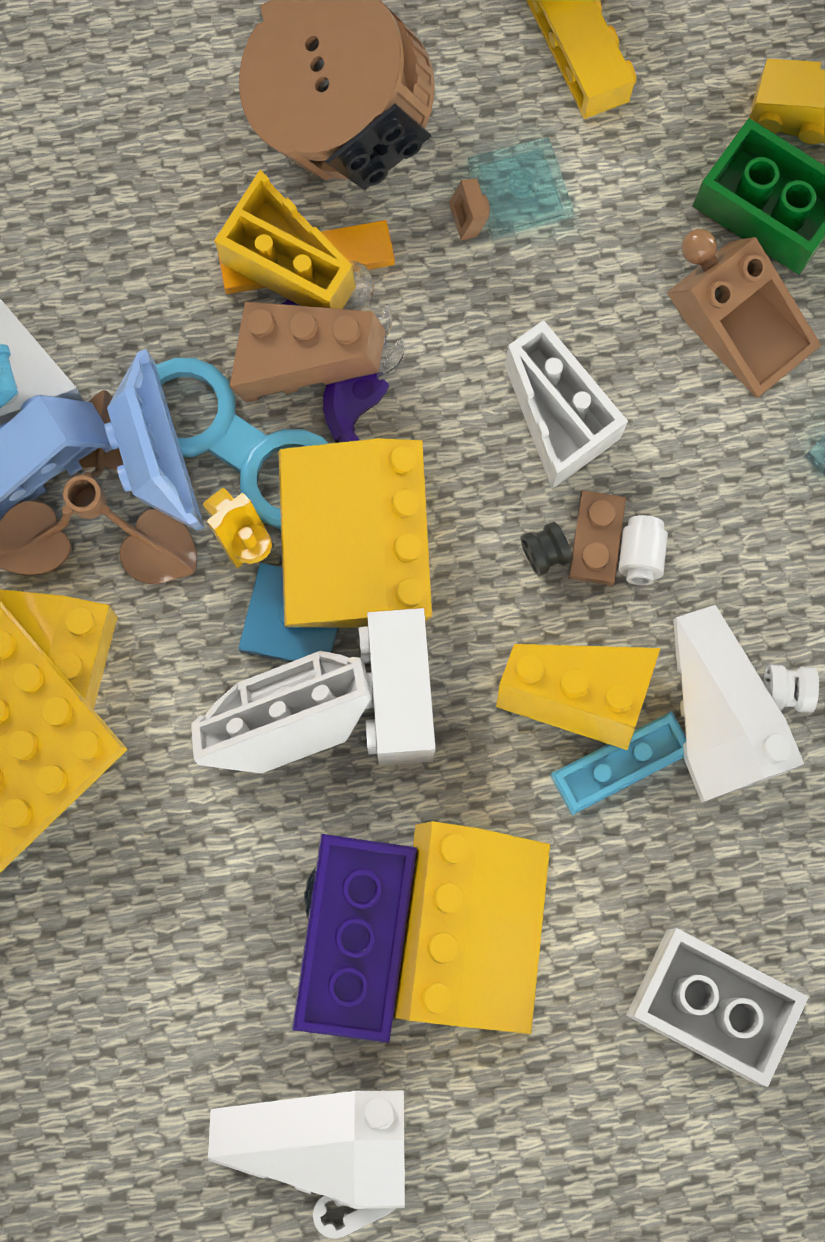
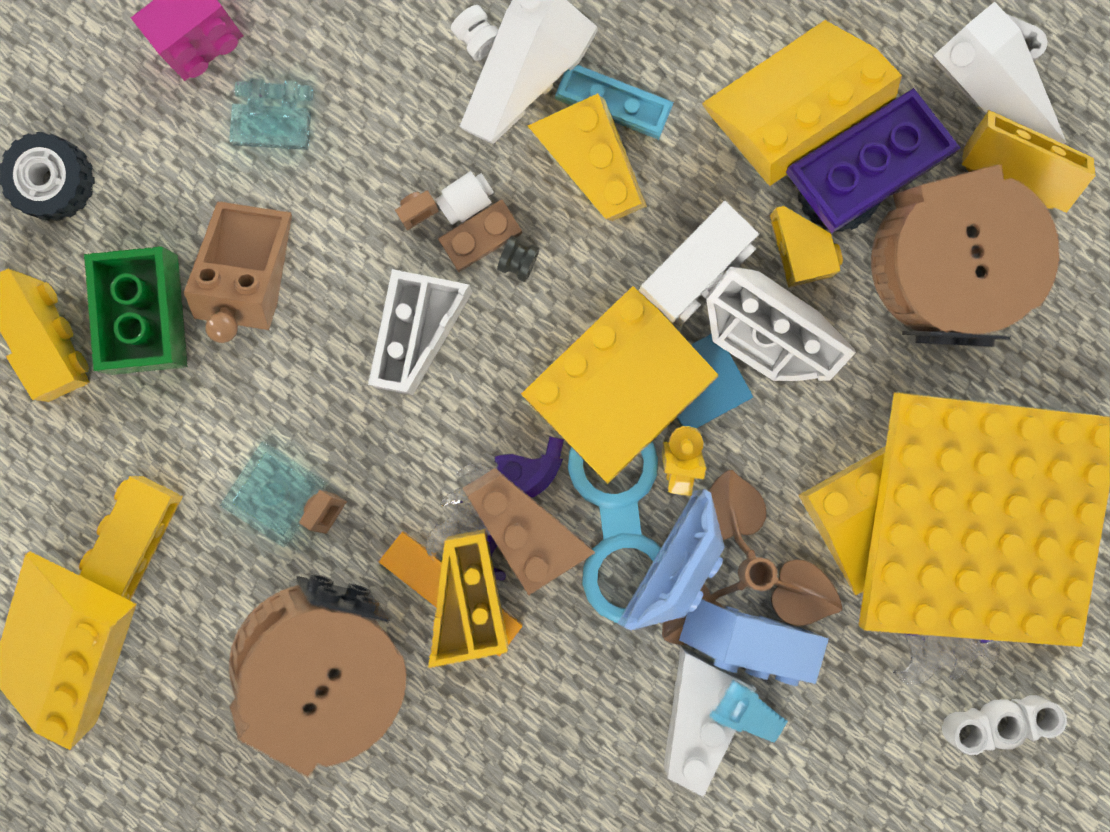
camera: 125 degrees left, 10 degrees up
none -> medium nougat plate [395,190,439,231]
none -> yellow slope [770,206,843,288]
none -> medium nougat piece [871,164,1059,347]
none -> yellow brick [962,110,1095,213]

